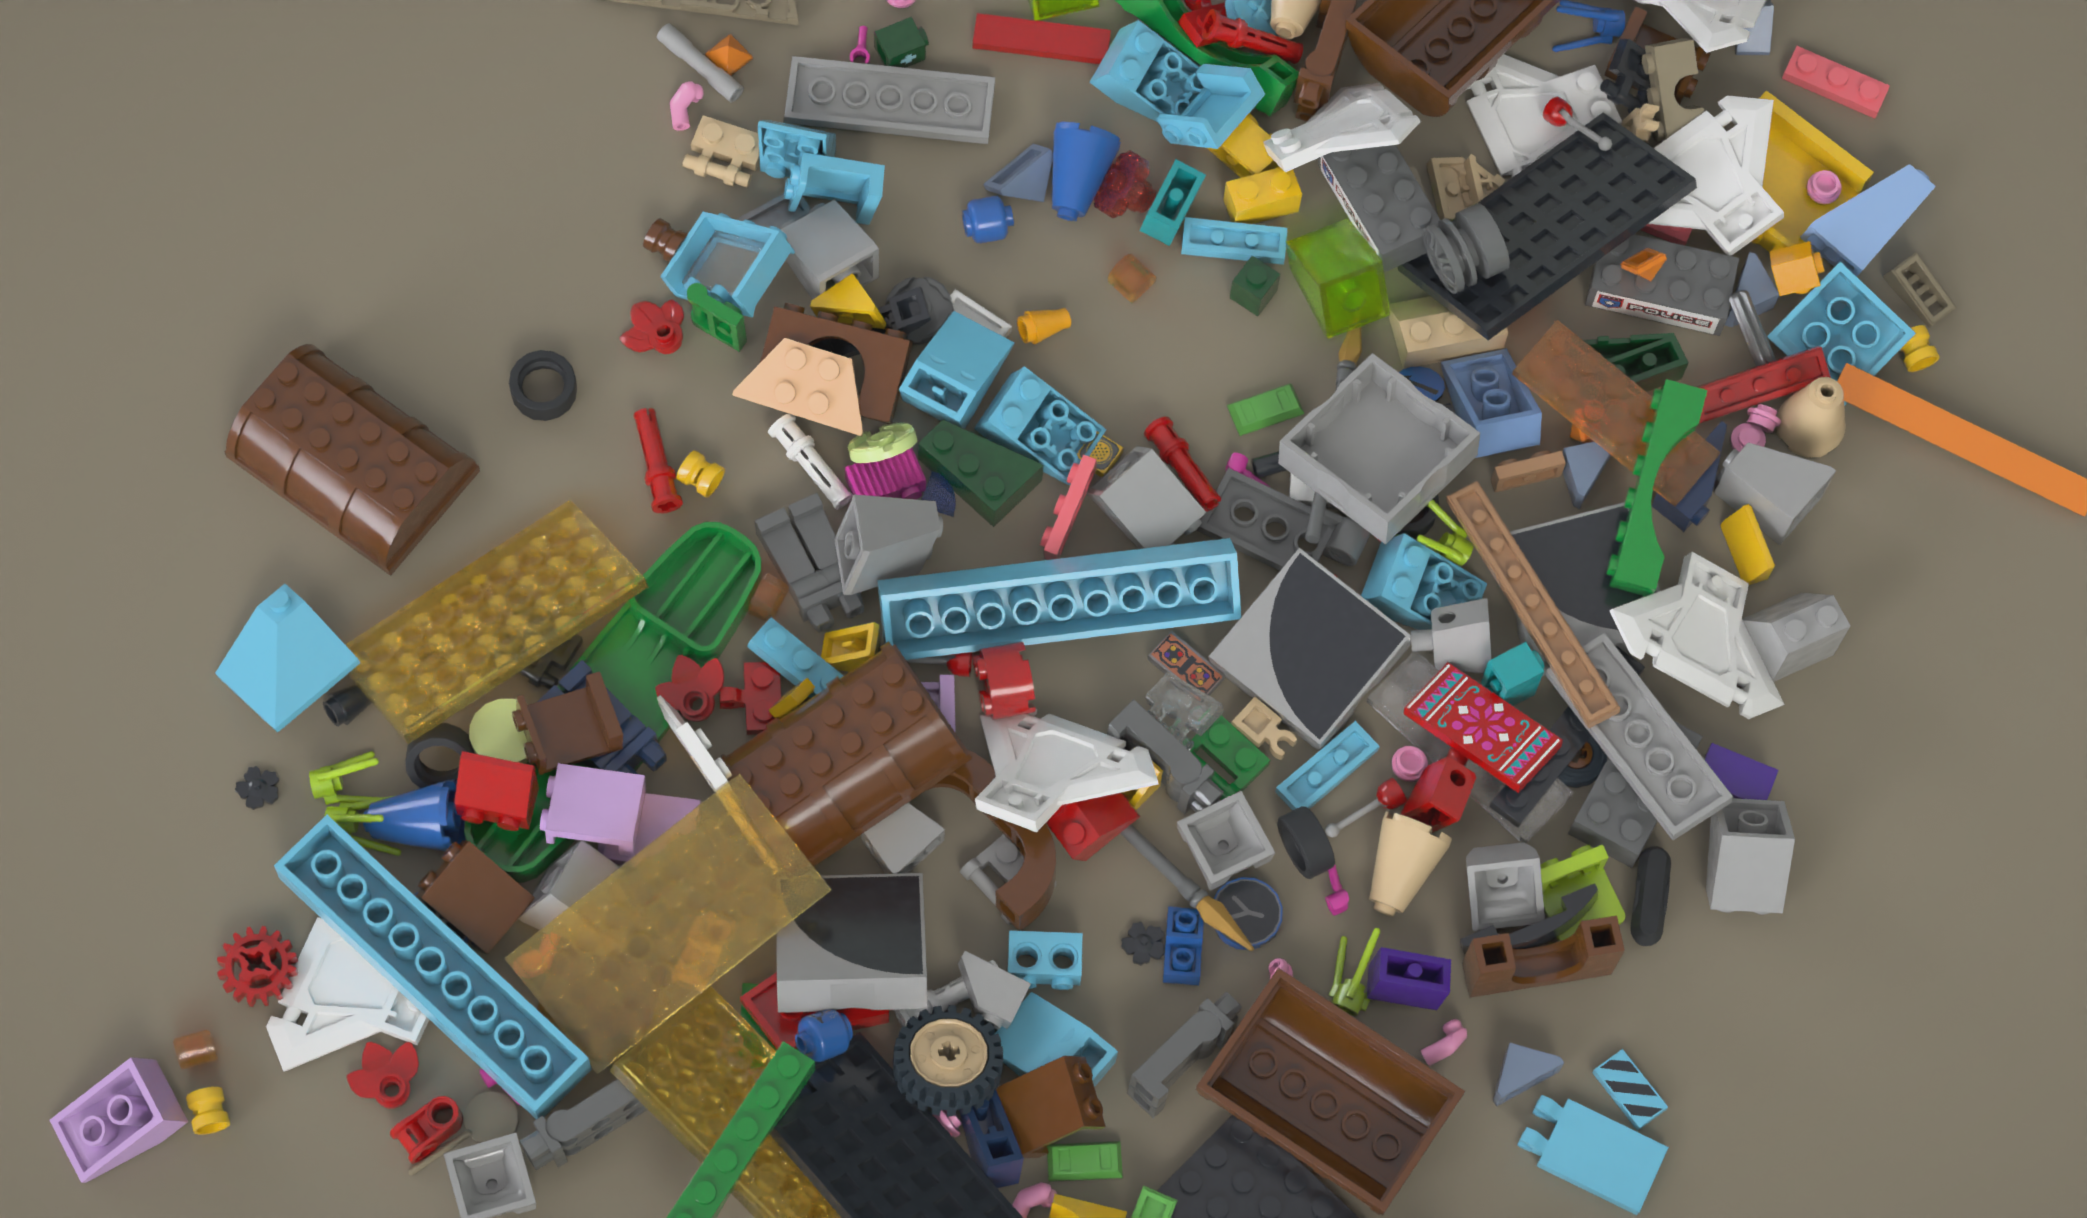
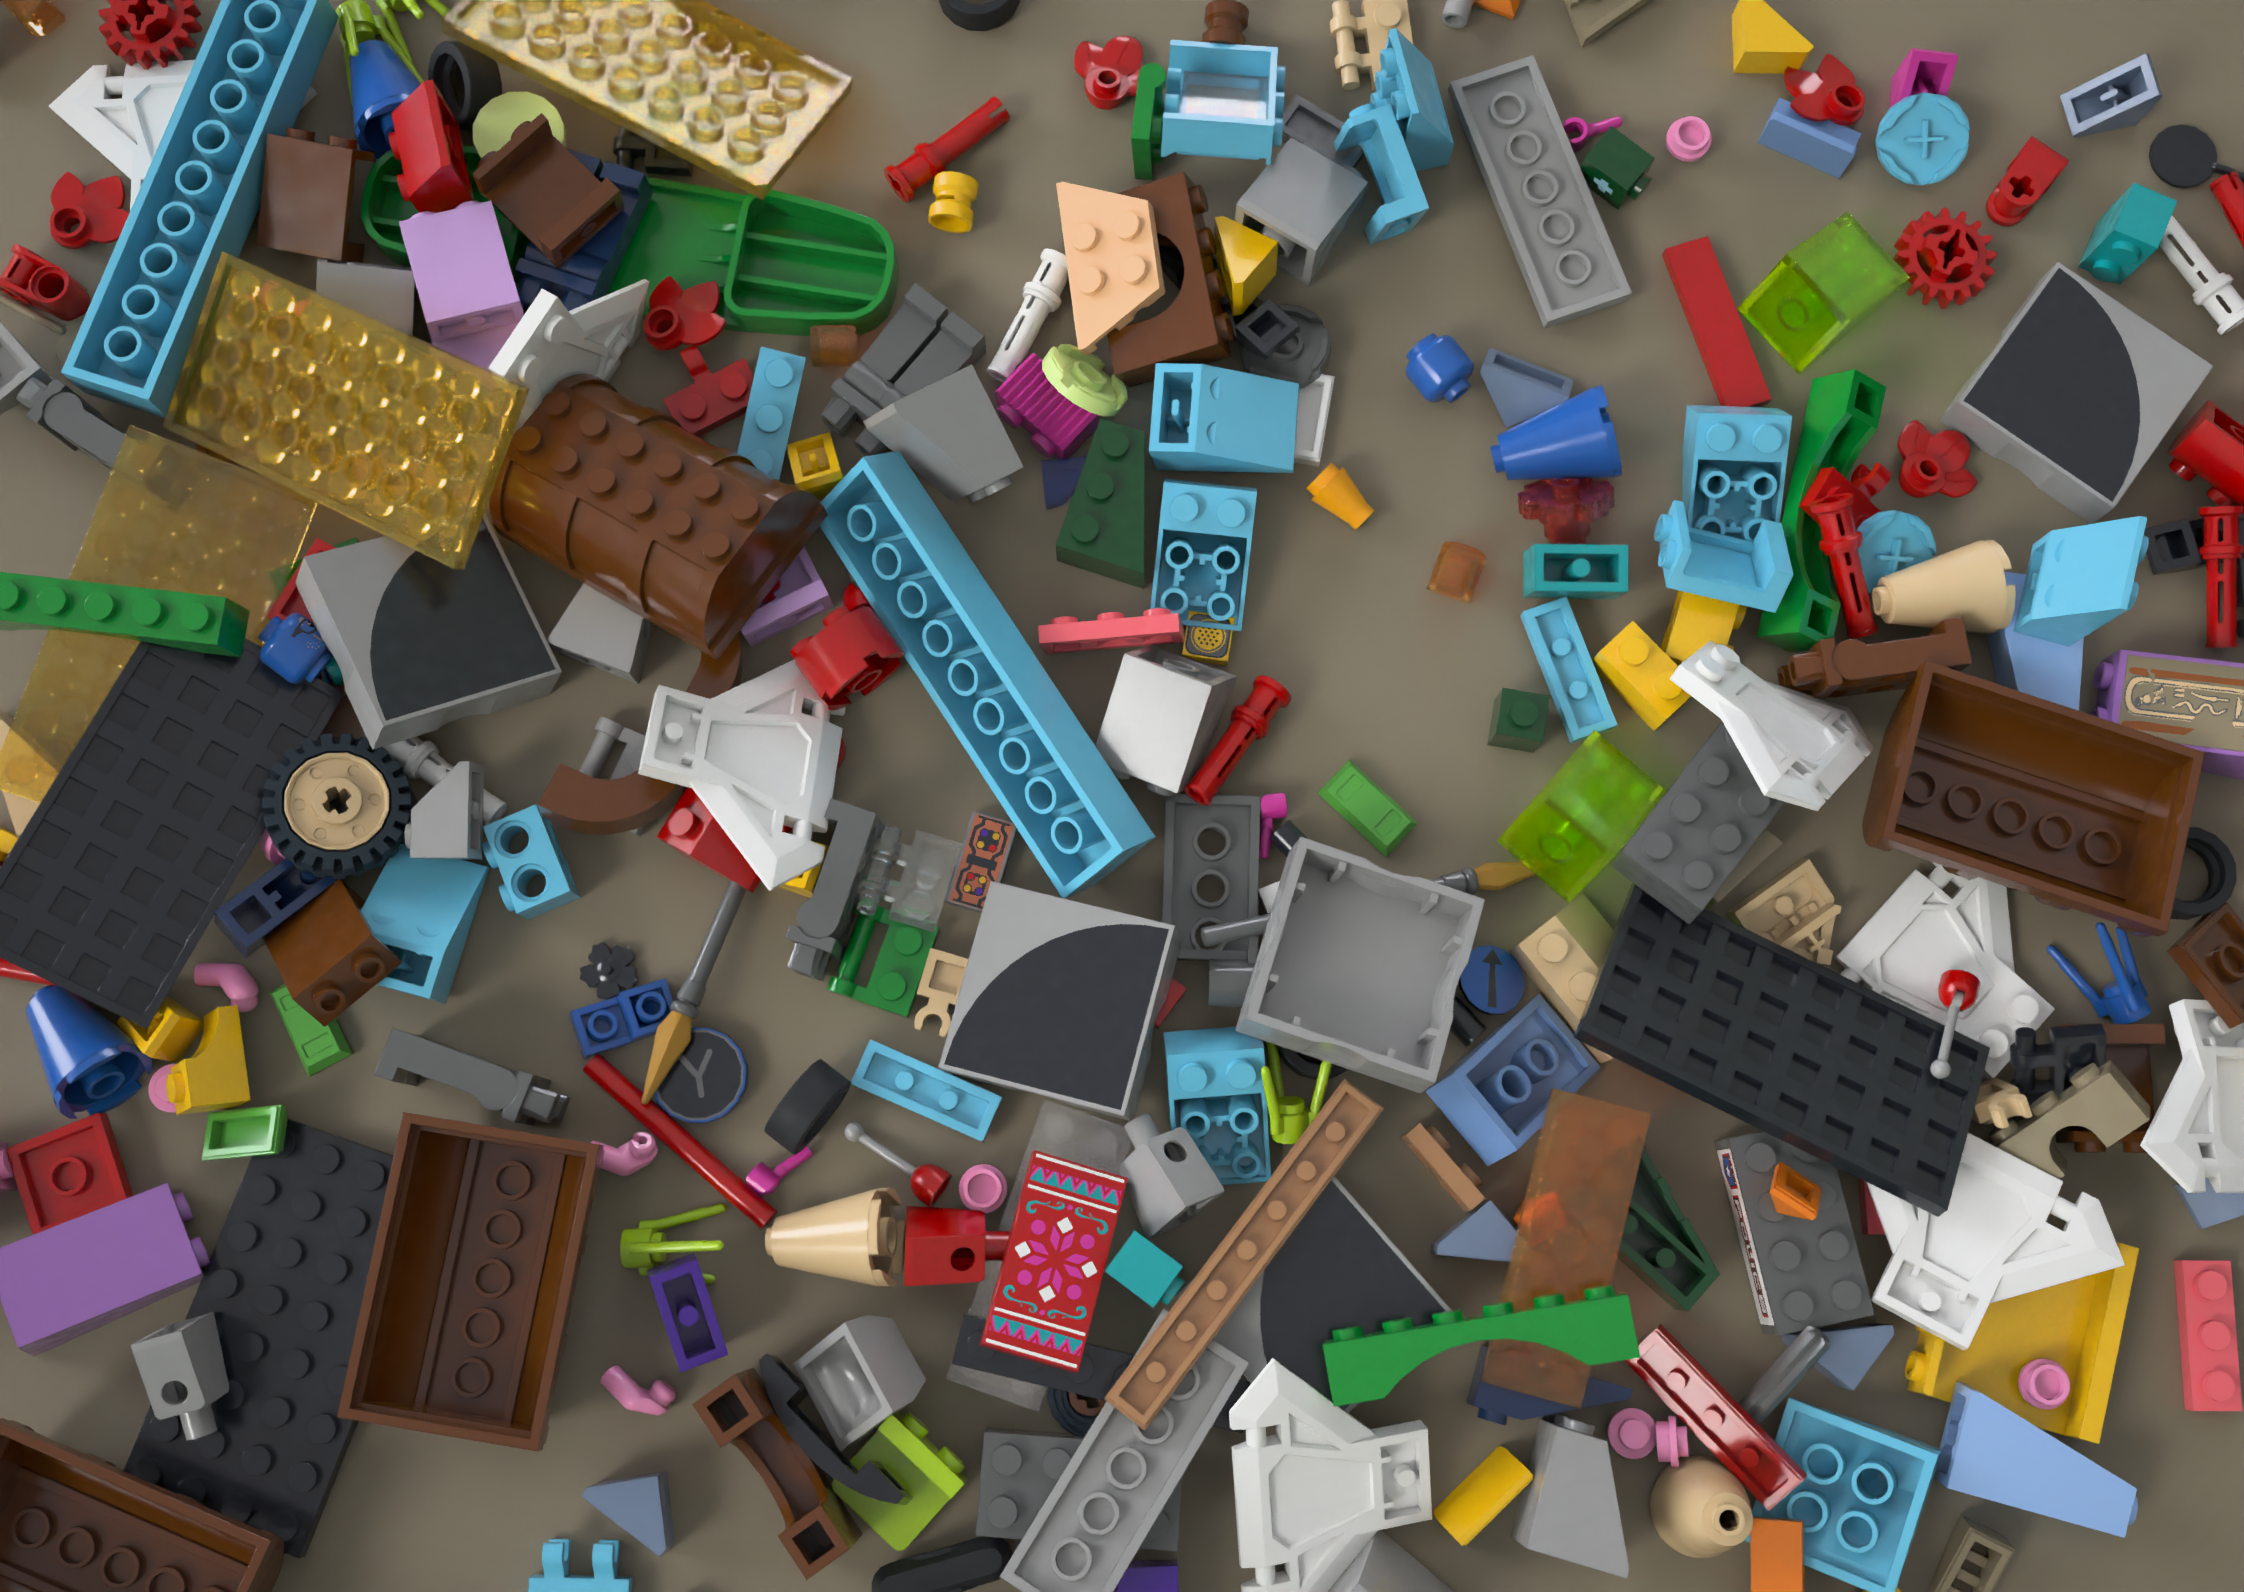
camera: 70 degrees right, 10 degrees up
yellow tile [769,678,815,719] -> none
light grey brick [1177,791,1275,891] -> none
dark grey wheel [1422,203,1510,294] -> none
light orange brick [1770,241,1825,296] -> none
none -> red piece [583,1054,778,1230]

